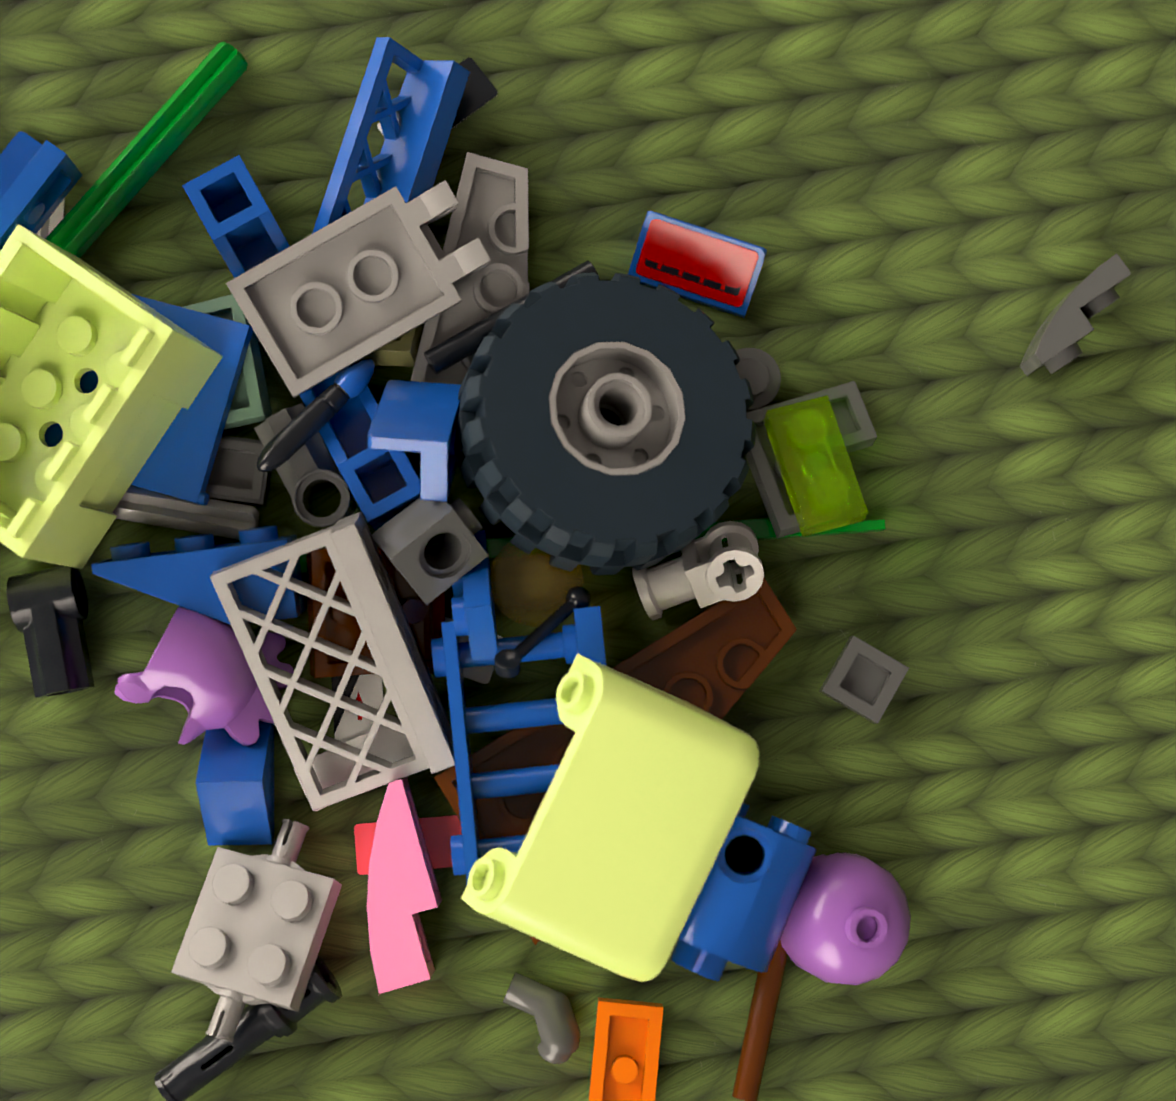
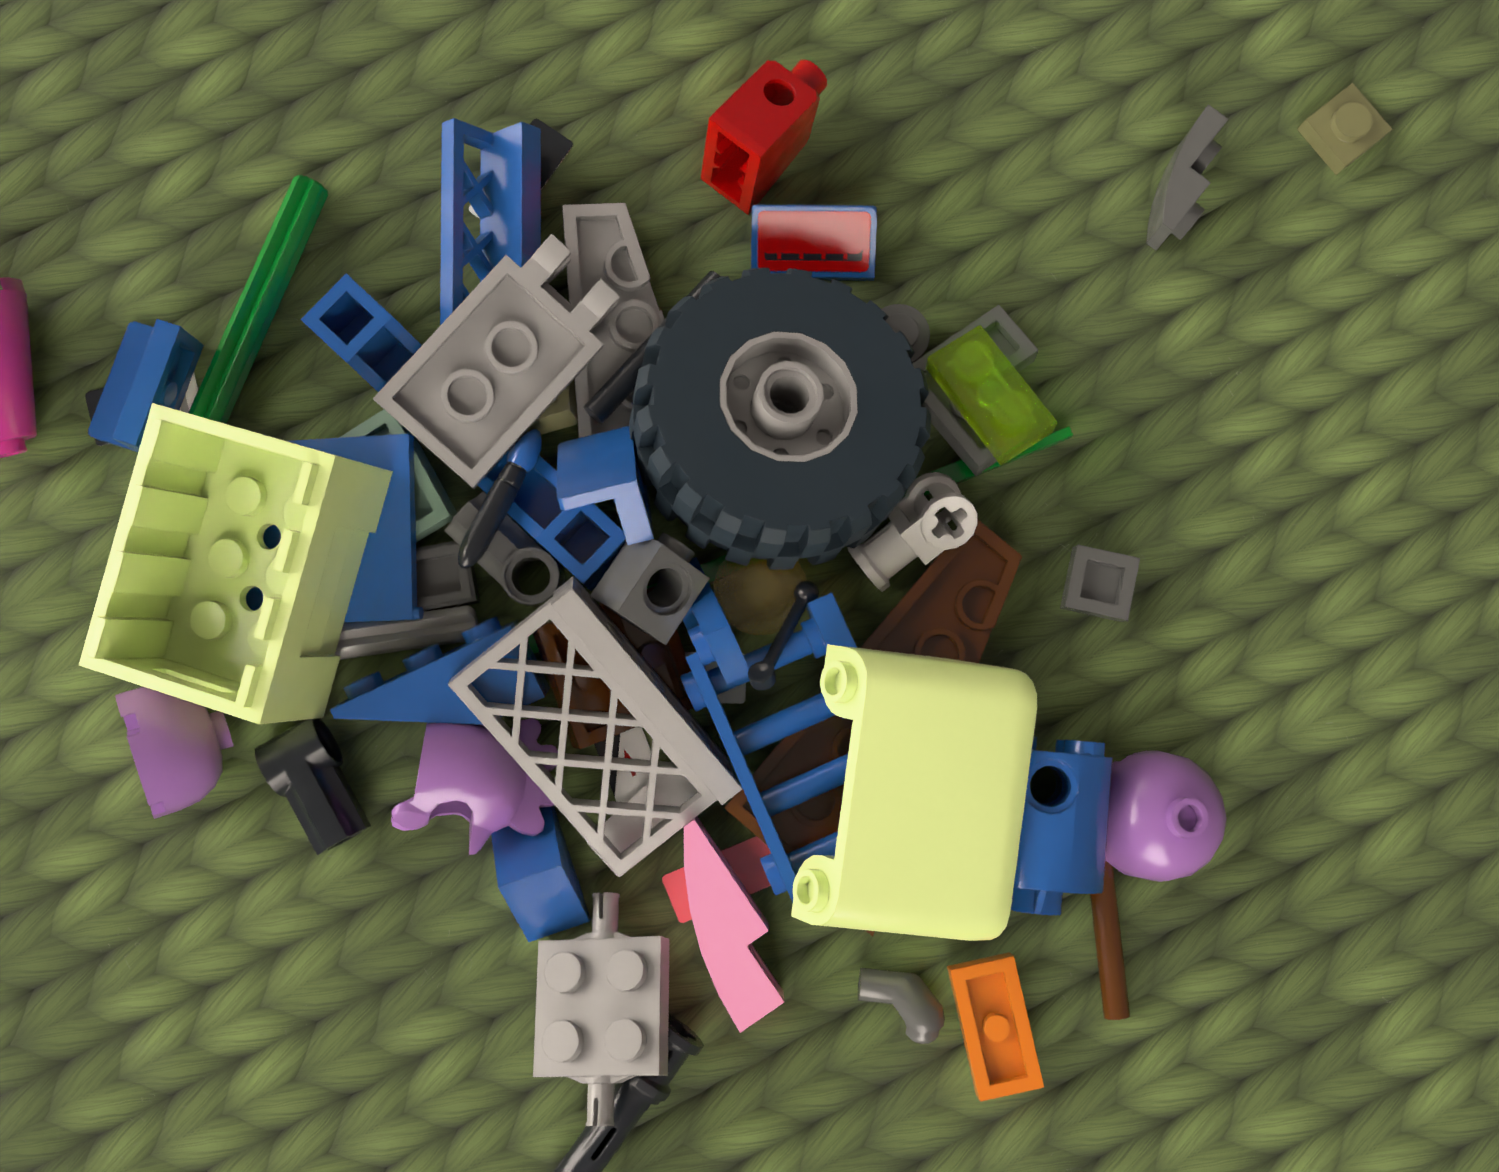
camera: 10 degrees left, 0 degrees up
none -> red torso [700,60,827,215]

